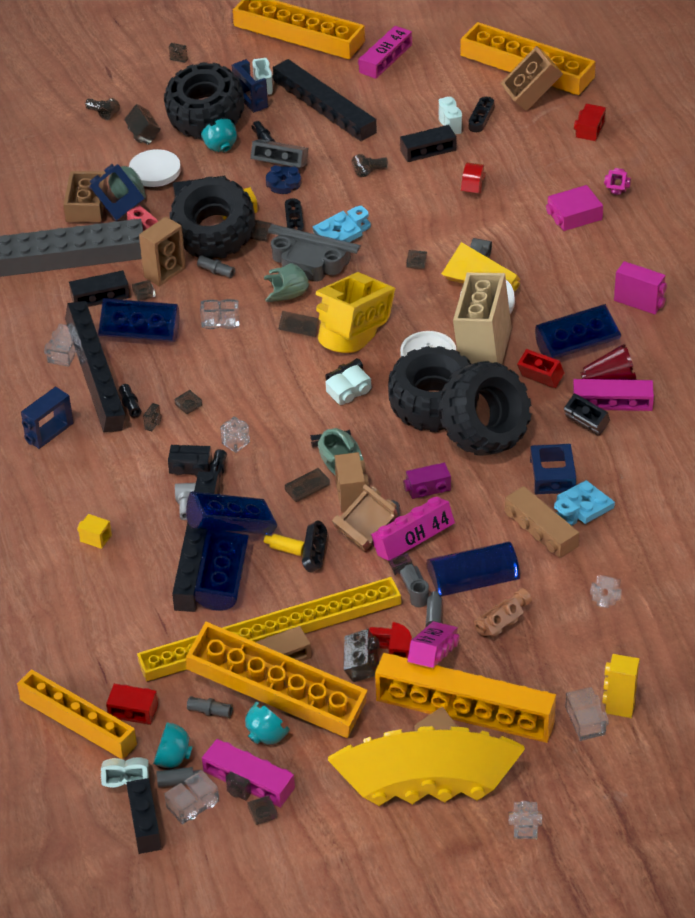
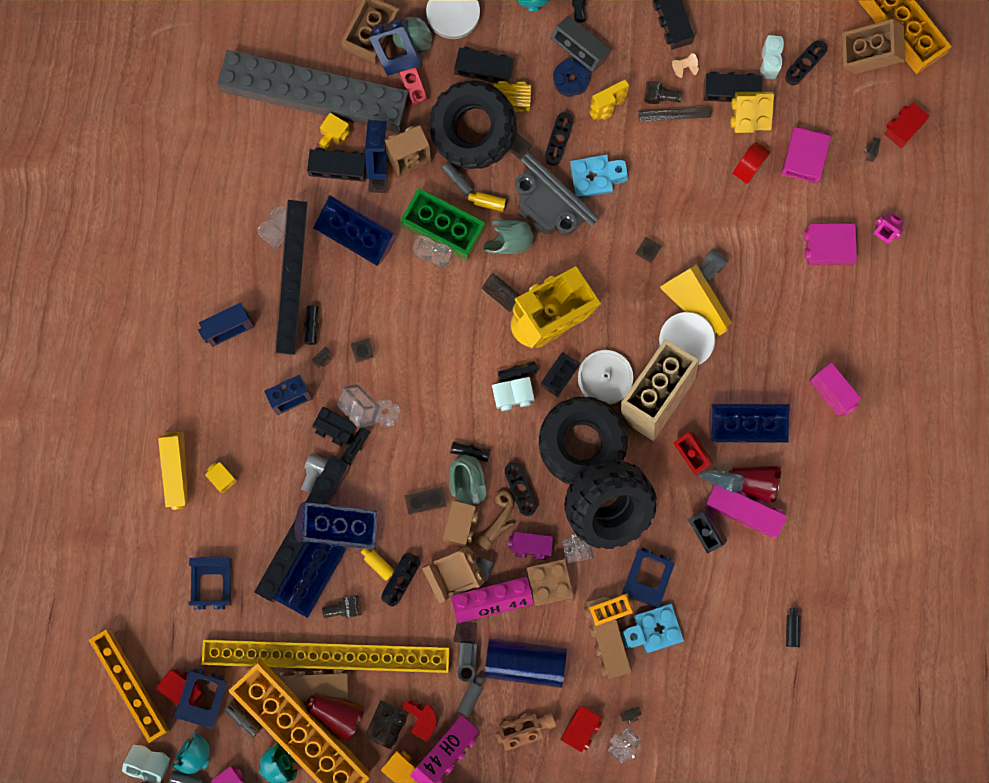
camera: 20 degrees right, 35 degrees up
none -> yellow slope [158,431,188,510]
none -> dark blue window [172,668,228,729]
none -> dark blue window [188,557,232,610]
none -> dark blue window [264,374,312,415]
none -> dark red cone [306,693,364,741]
none -> yellow brick [319,113,351,151]
none -> clear smoke pin [322,595,362,618]
none -> clear piece [337,384,380,429]
none -> dark blue window [365,120,388,180]
none -> green brick [400,188,485,261]
none -> yellow cylinder [468,192,506,212]
none -> medium nougat plant [475,490,514,552]
none -> black beam [505,462,536,517]
none -> medium nougat brick [526,559,574,607]
none -> black hinge [540,352,579,398]
none -> red brick [560,705,602,752]
none -> clear brick [562,534,594,564]
none -> yellow plate [589,79,629,121]
none -> light orange slope [589,593,634,626]
none -> clear smoke plate [619,707,642,724]
none -> clear smoke axle [638,106,712,121]
none -> light nougat piece [672,53,699,78]
none -> clear light blue slope [700,470,743,493]
none -> yellow plate [730,92,774,133]
none -> dark pink brick [781,127,831,183]
none -> clear smoke plate [864,137,881,162]

